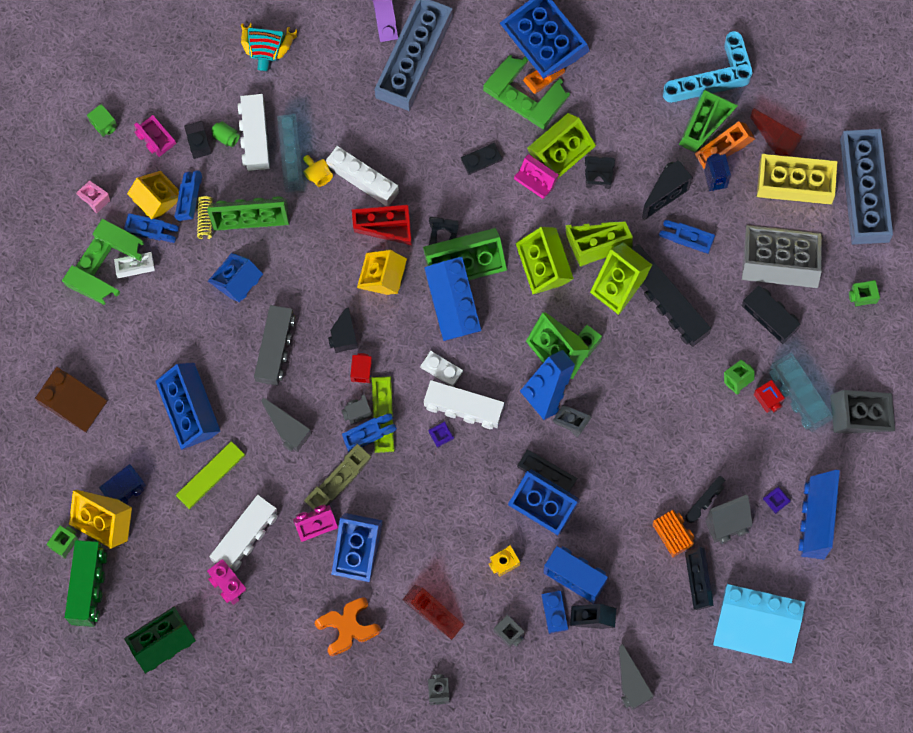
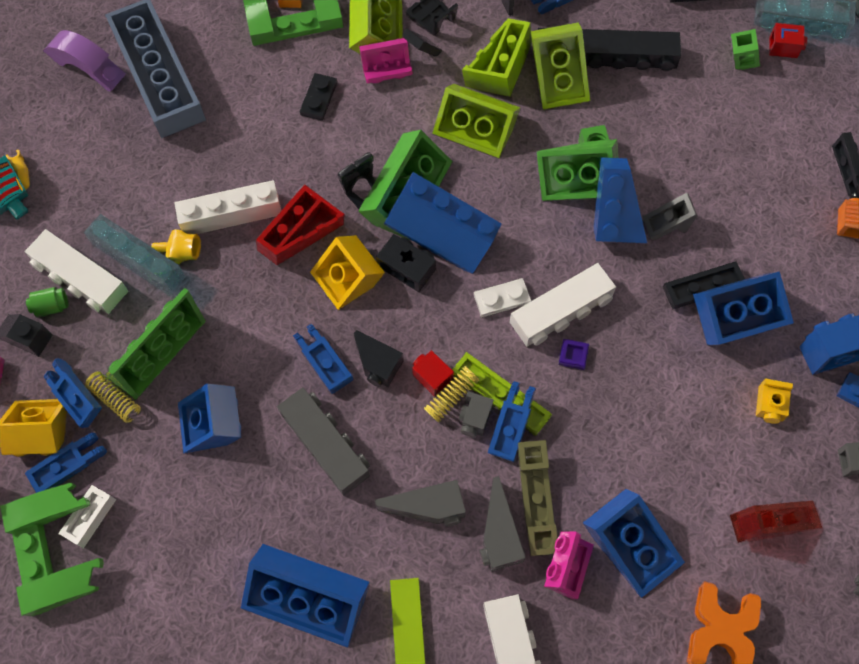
camera: 50 degrees left, 5 degrees down
none -> blue hinge [293,324,354,395]
none -> black brick [376,234,436,292]
none -> black tile [402,28,442,56]
none -> light yellow piece [424,366,480,422]
none -> dark grey slope [479,476,525,572]

